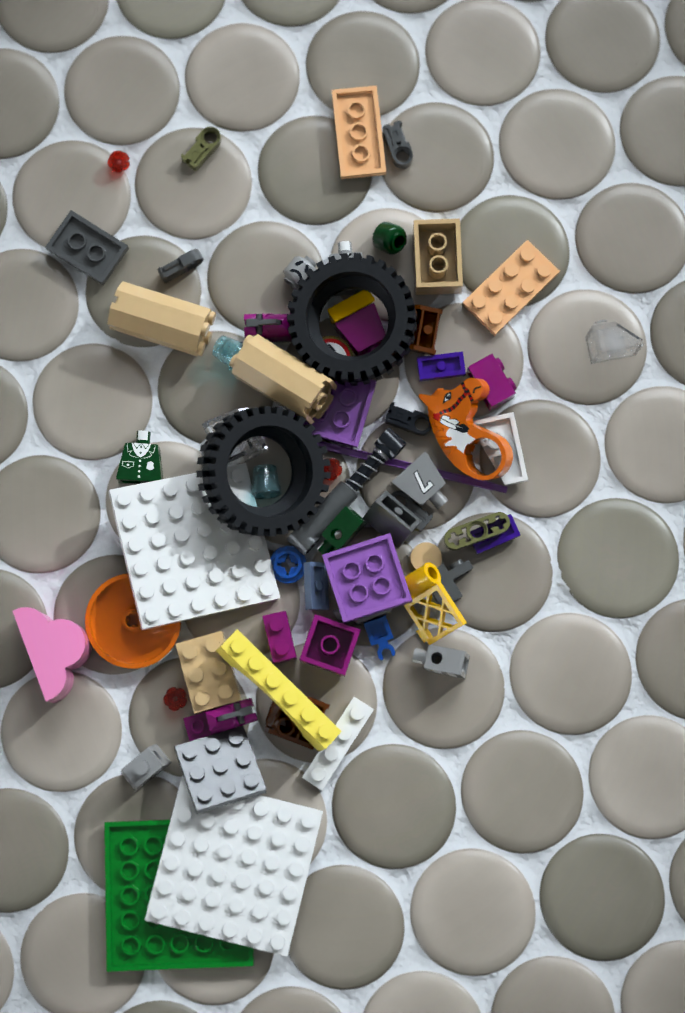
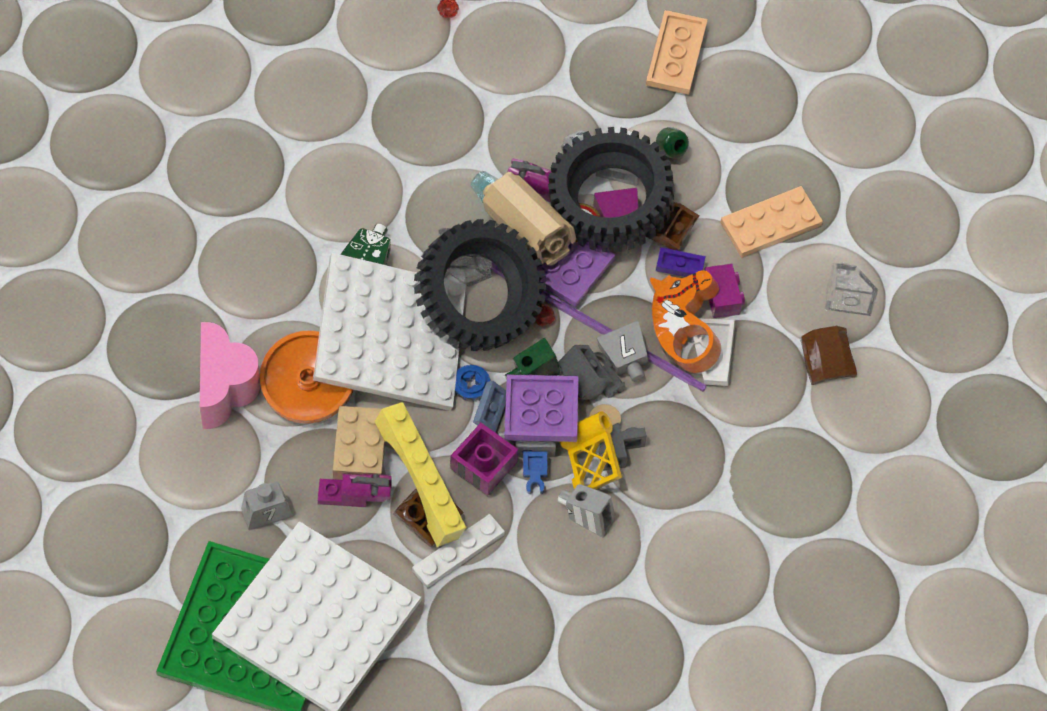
camera: 15 degrees right, 20 degrees down
dark grey plate [45,210,129,286] -> none
tan brick [107,281,216,357] -> none
dark grey piece [157,249,204,283] -> none
clear red plate [164,687,187,711] -> none
plate [174,726,267,814] -> none
olive piece [181,127,221,171] -> none
clear light blue piece [251,464,281,499] -> none
magenta brick [262,610,297,664] -> none
piece [287,428,407,556] -> none
yellow slope [327,290,375,324] -> none
dark grey piece [382,121,413,169] -> none
black piece [385,402,432,436] -> none
tan brick [413,219,463,295] -> none
olive beam [444,512,510,551] -> none
dark purple plate [470,514,521,555] -> none
none -> reddish brown slope [800,325,857,385]

